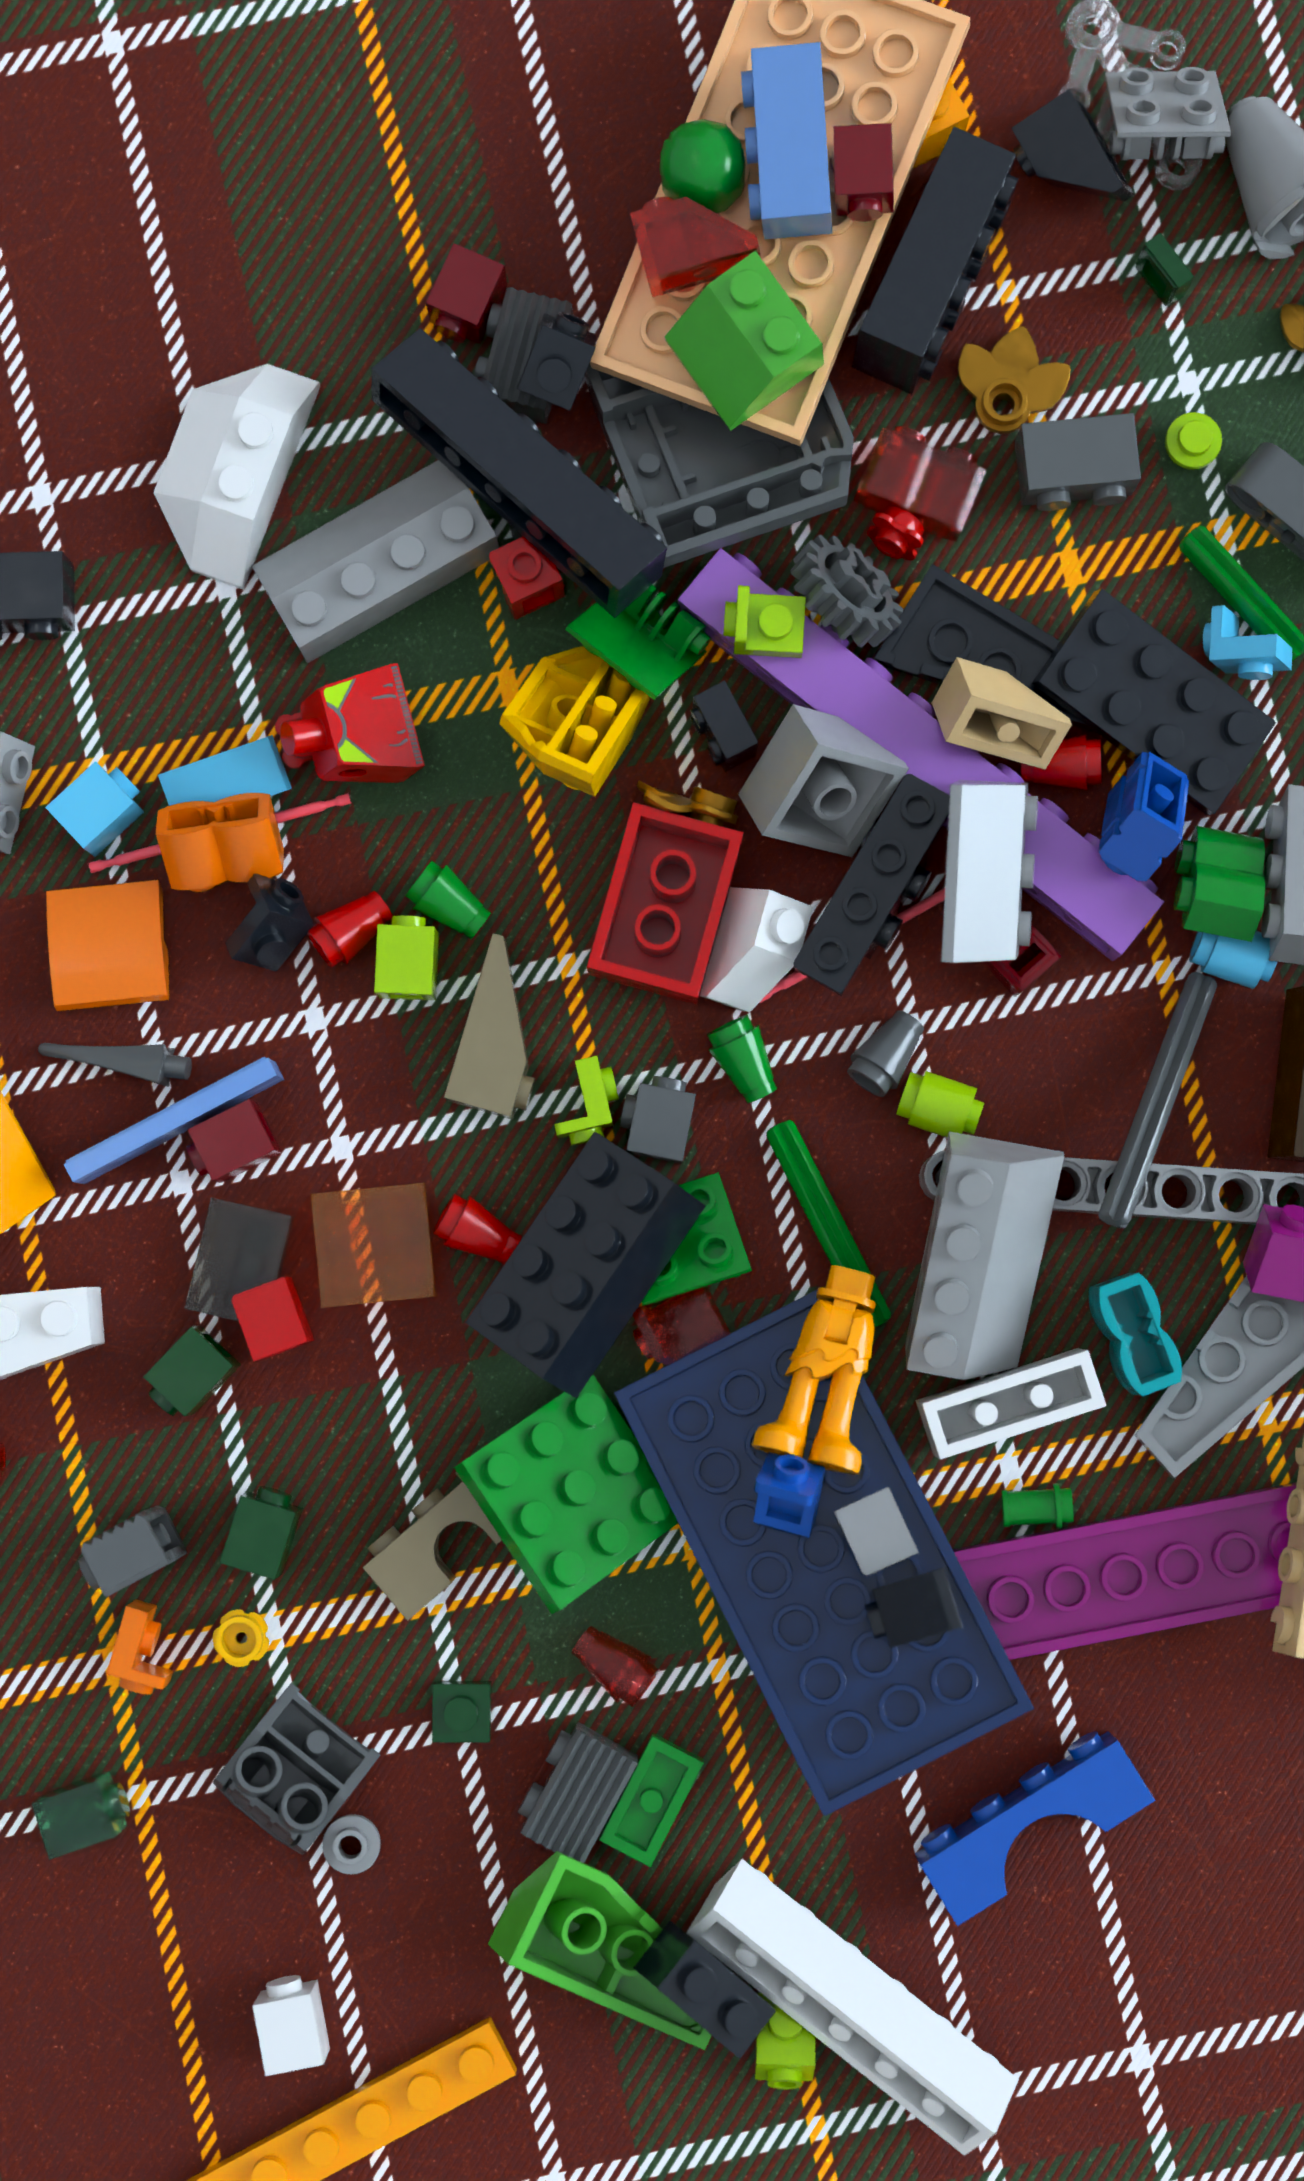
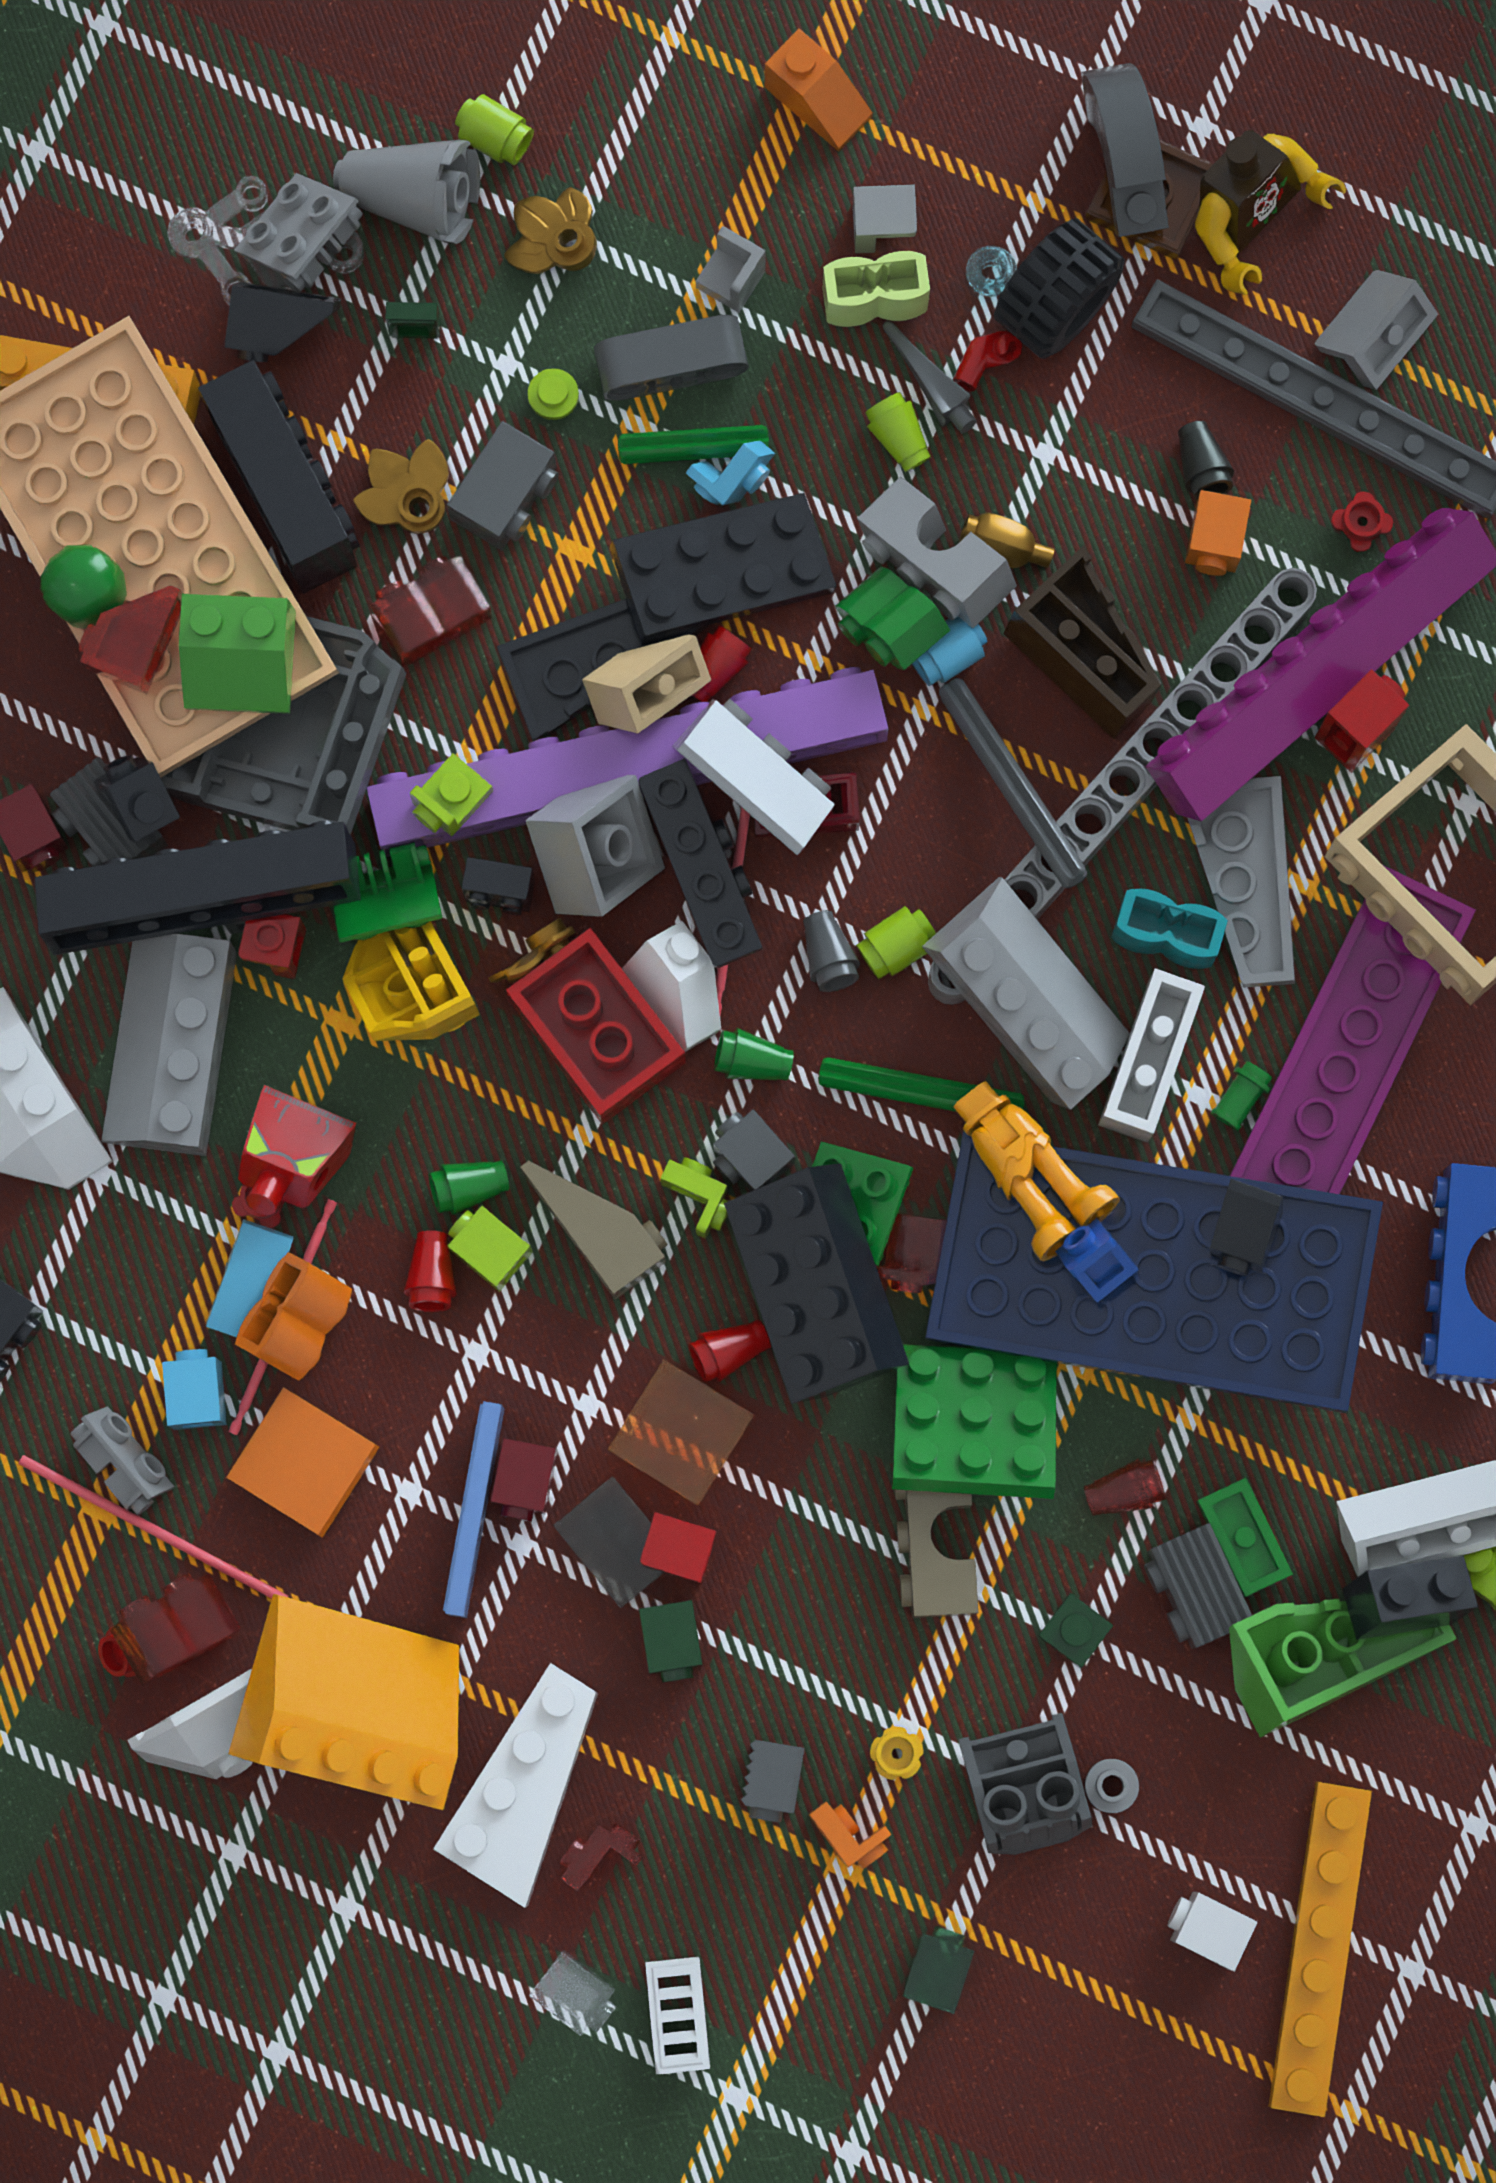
camera: 55 degrees left, 5 degrees down
dark grey piece [38,1043,192,1087] -> none
dark green brick [220,1486,303,1580] -> none
black bracket [225,874,314,971] -> none
medium blue brick [741,42,833,240] -> none
dark grey gear [790,535,904,647] -> none
dark red brick [833,123,894,222] -> none
light grey panel [834,1487,919,1575] -> none
red plate [867,507,924,561] -> none
blue brick [1098,752,1189,882] -> none

